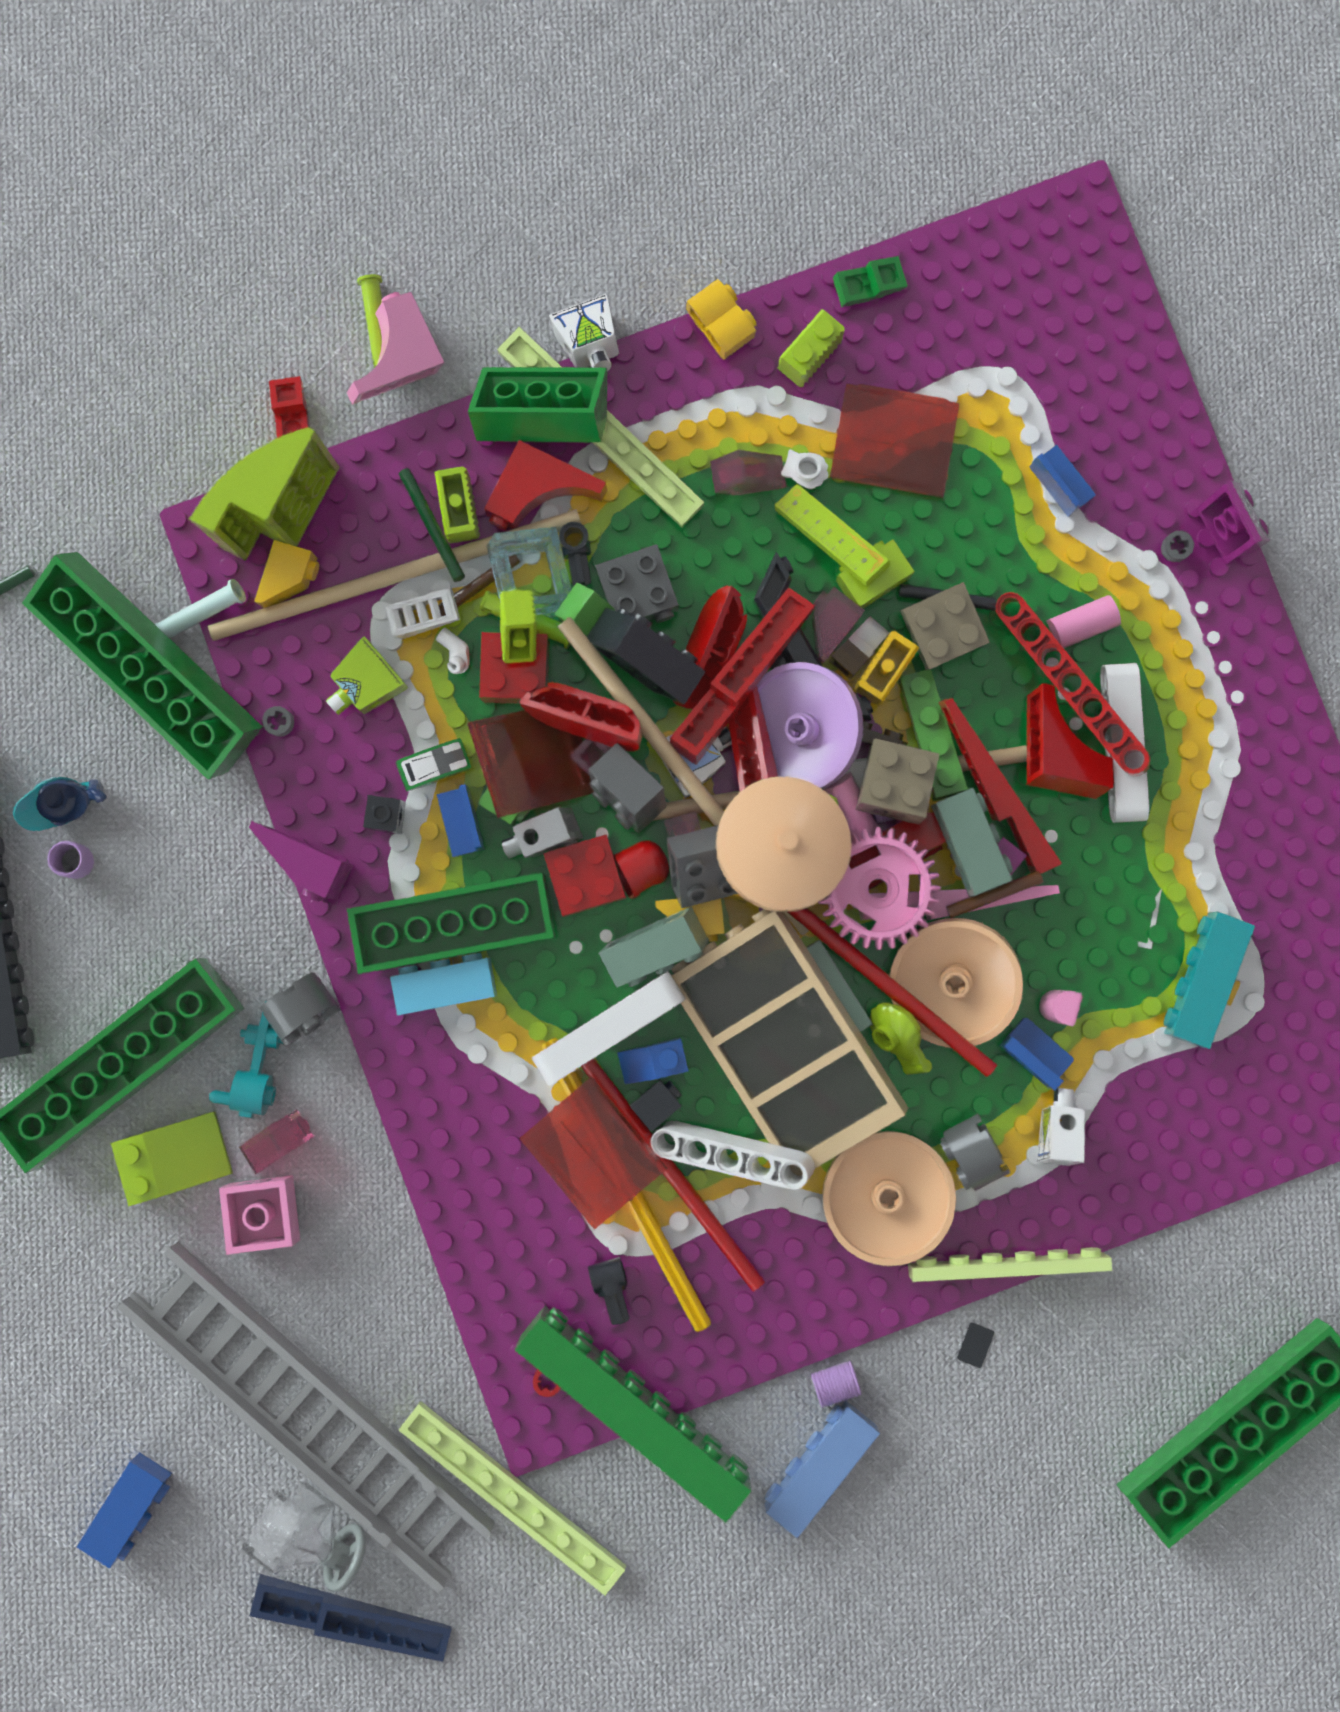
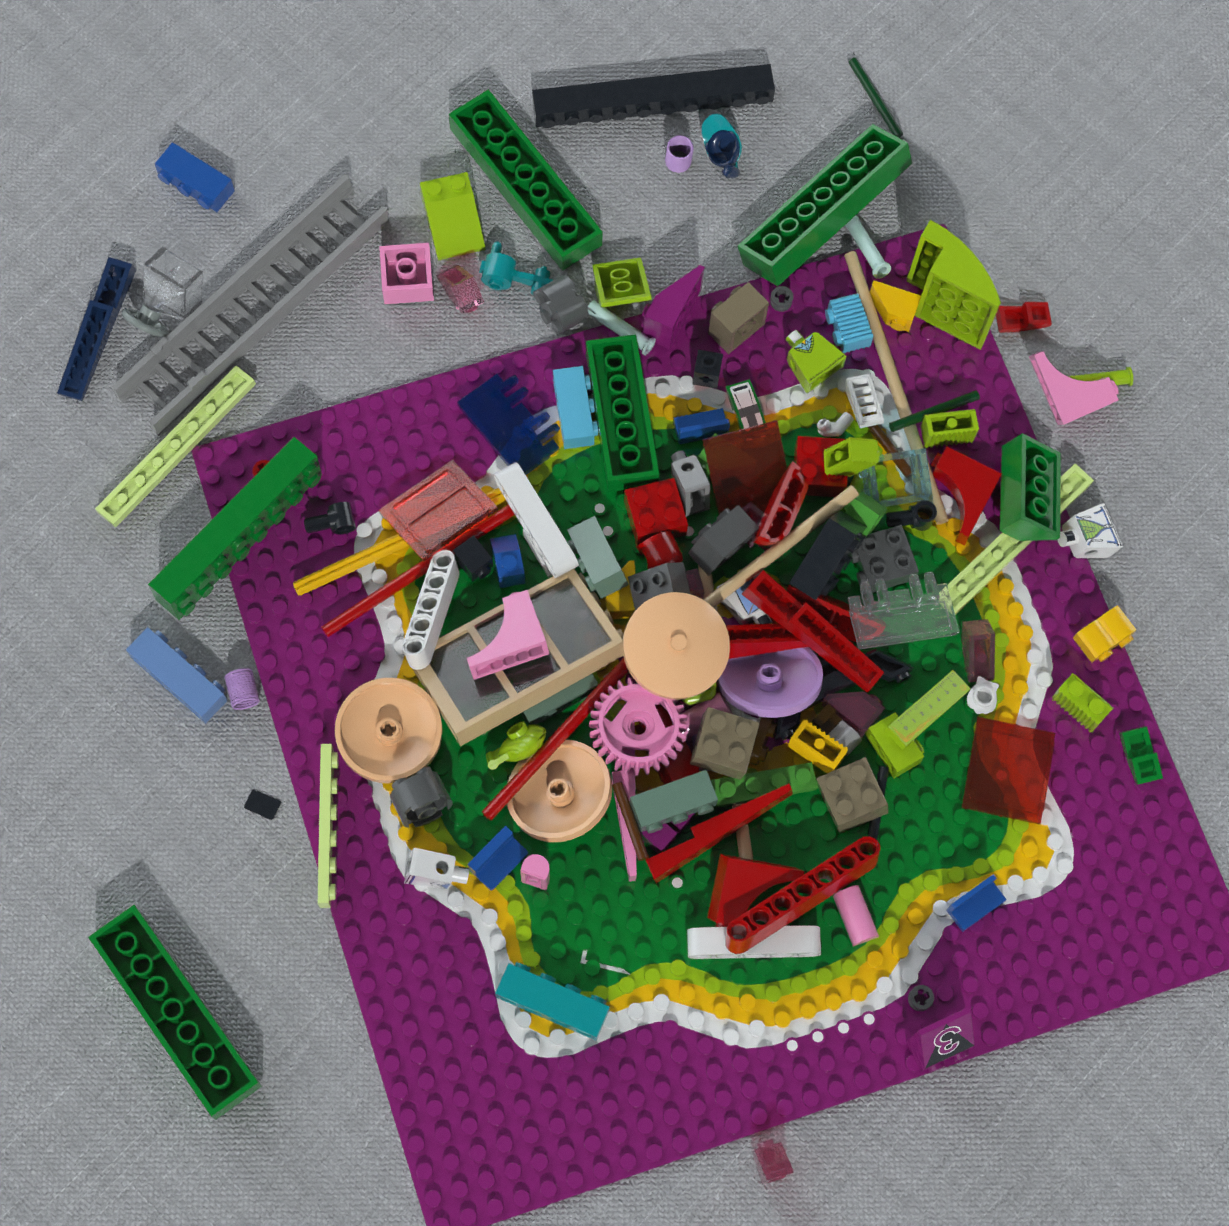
camera: 85 degrees right, 15 degrees down
none -> clear blue hinge [457,374,560,475]
none -> bright pink arch [467,590,549,680]
none -> light aqua pin [587,300,656,355]
none -> lime slope [592,257,652,308]
none -> dark tan brick [708,282,769,354]
none -> medium azure brick [825,293,873,353]
none -> clear hinge [848,572,960,649]

